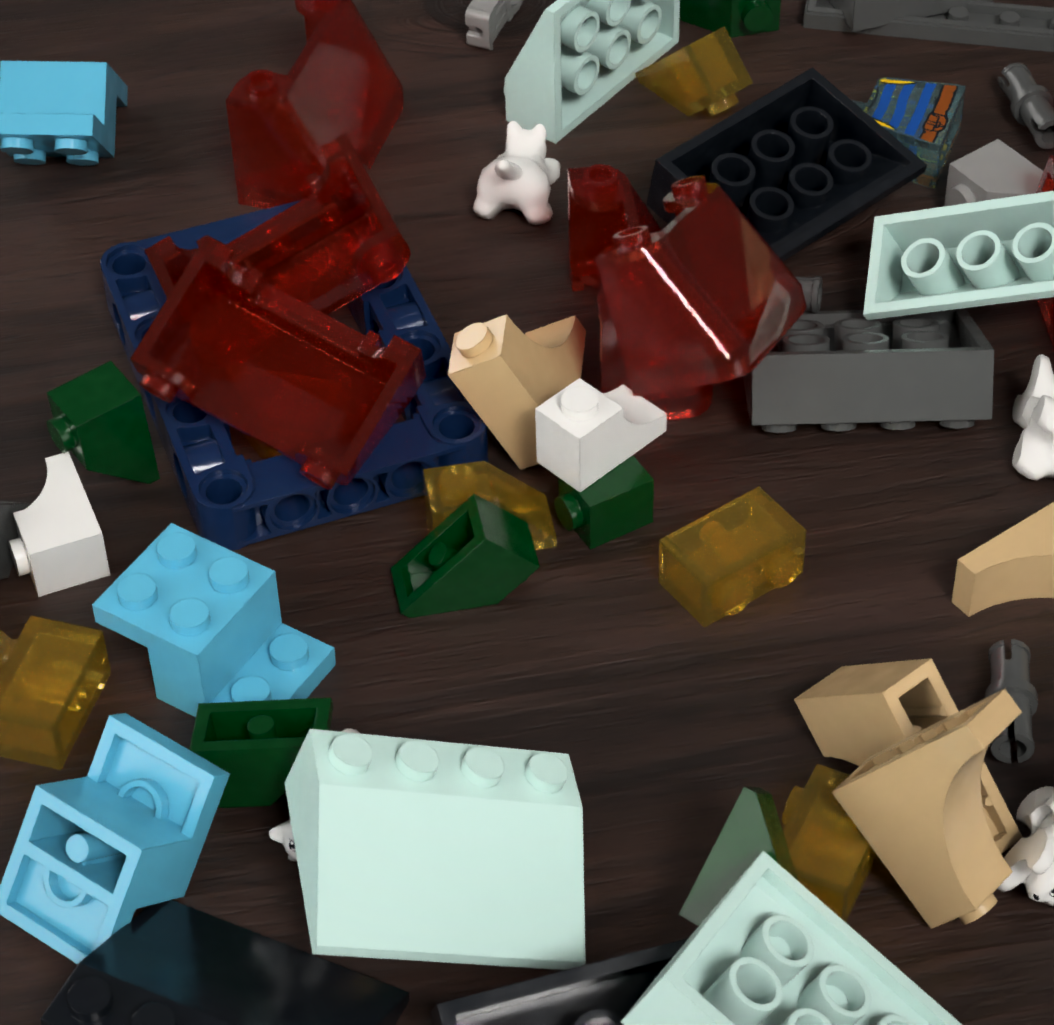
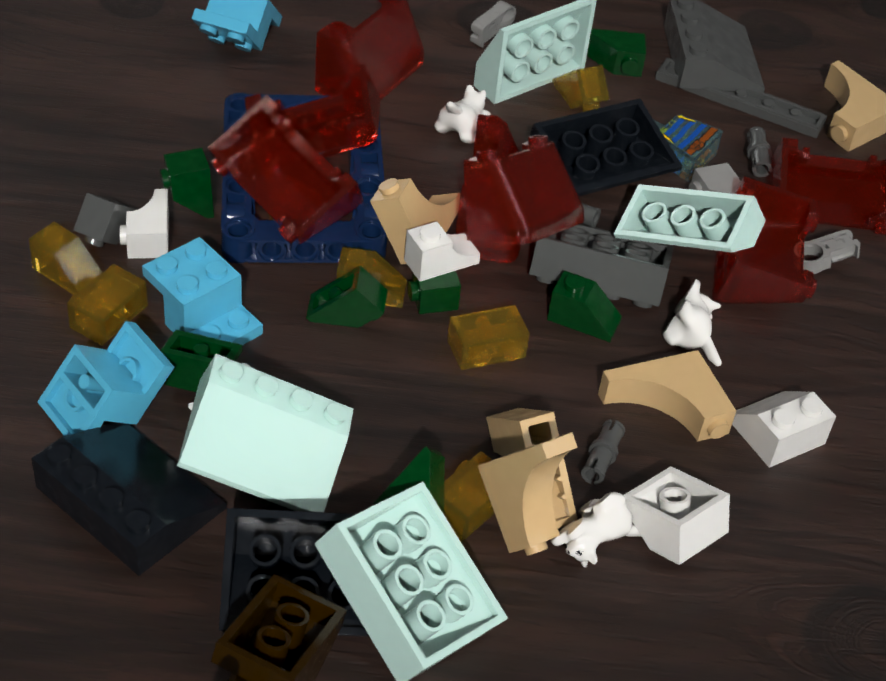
camera: 10 degrees right, 0 degrees up
none -> dark green slope [547,270,622,342]

